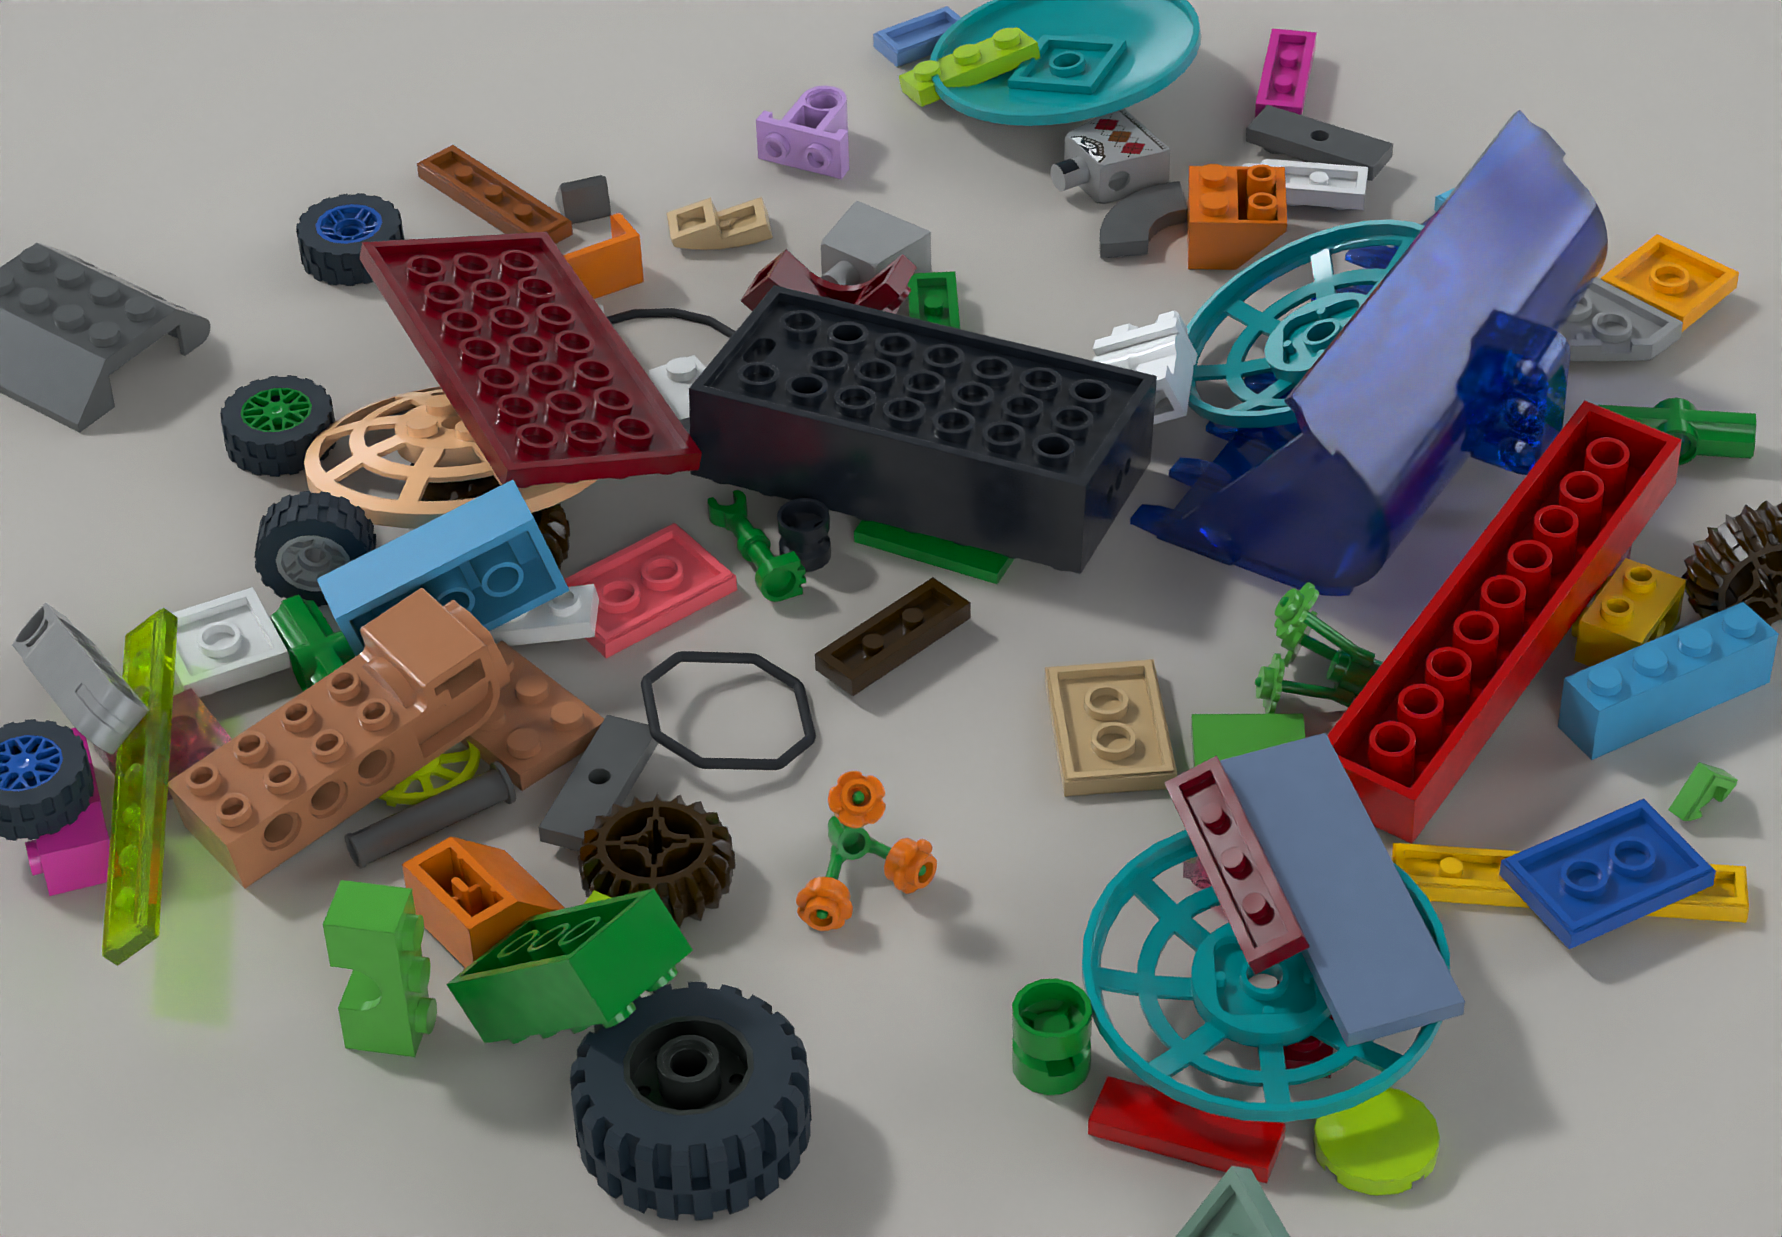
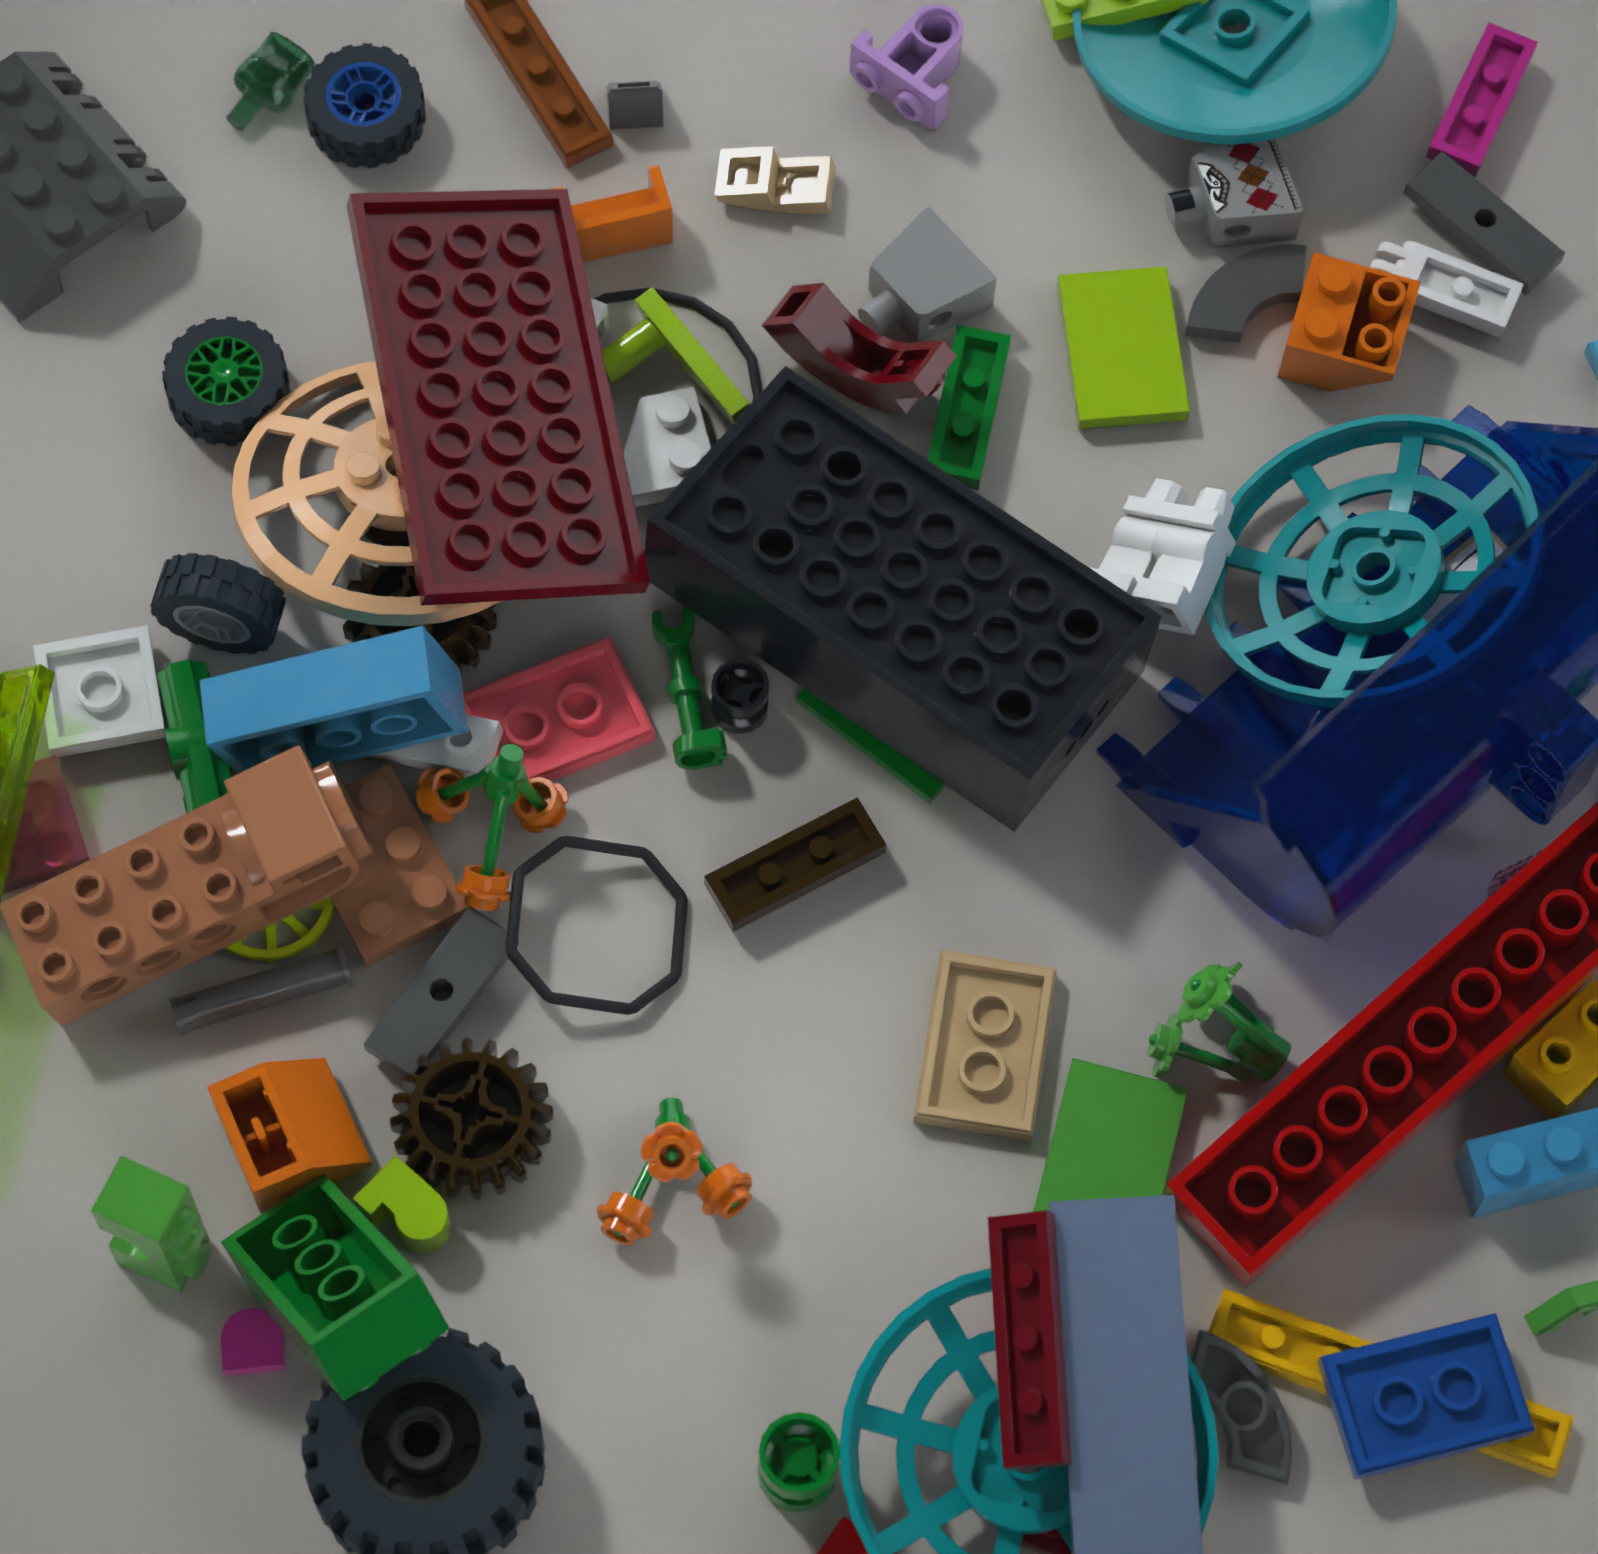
camera: 10 degrees right, 25 degrees up
none -> dark pink tile [221,1308,286,1376]
none -> clear green piece [226,31,315,131]
none -> plant [415,744,569,911]
none -> lime piece [602,287,750,426]
none -> lime tile [1057,266,1190,429]
none -> dark grey tile [1191,1329,1292,1484]

